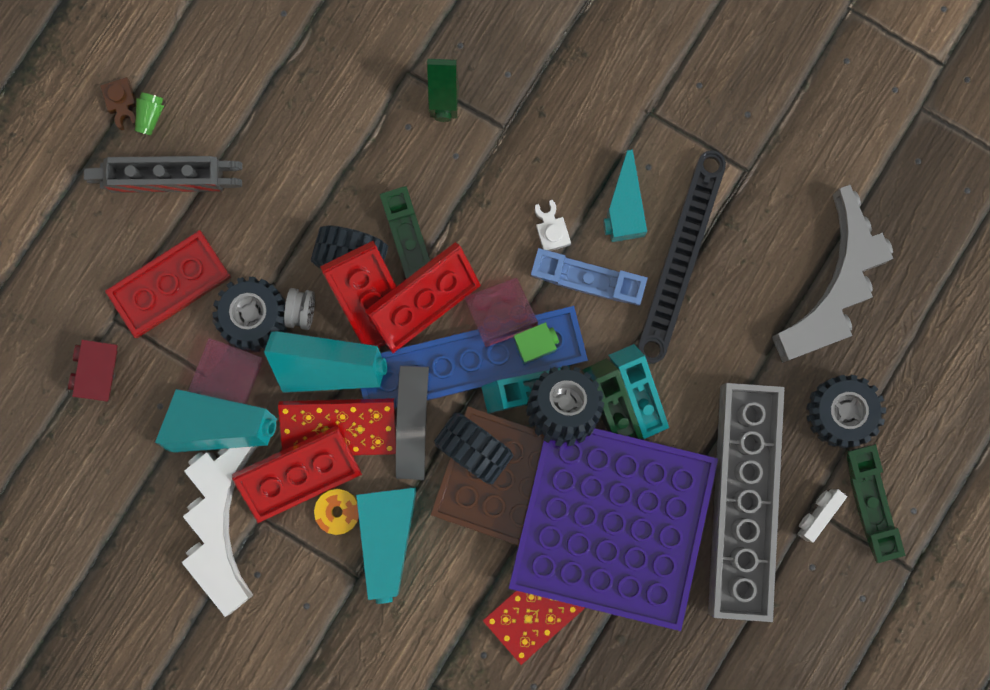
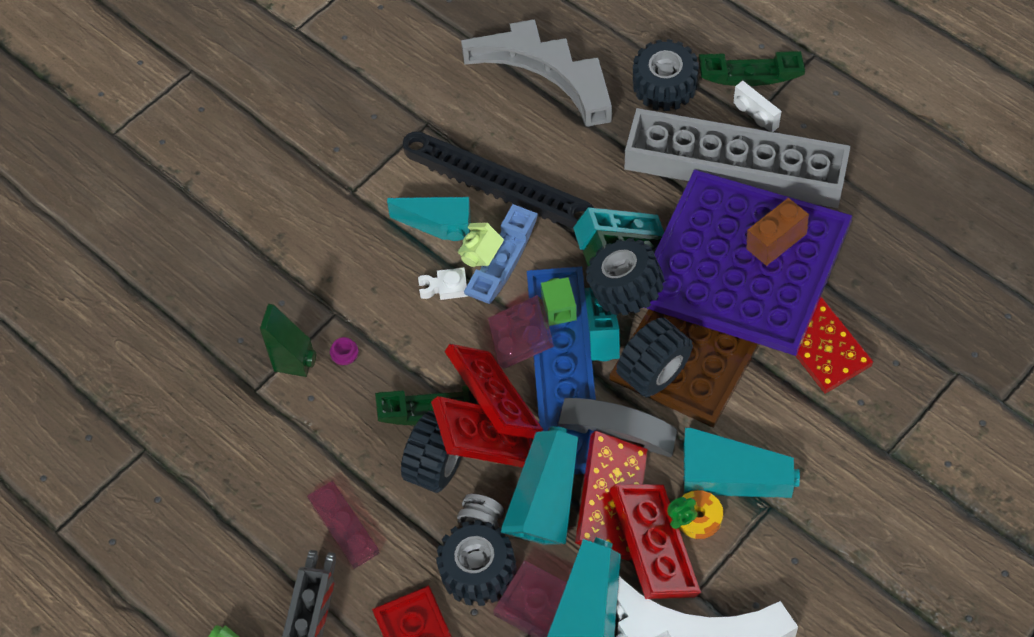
camera: 75 degrees left, 25 degrees down
none -> clear pink plate [307,481,380,569]
none -> magenta plate [330,337,359,365]
none -> yellowish green brick [458,223,504,267]
none -> green plate [667,497,698,529]
none -> dark orange brick [747,198,809,266]

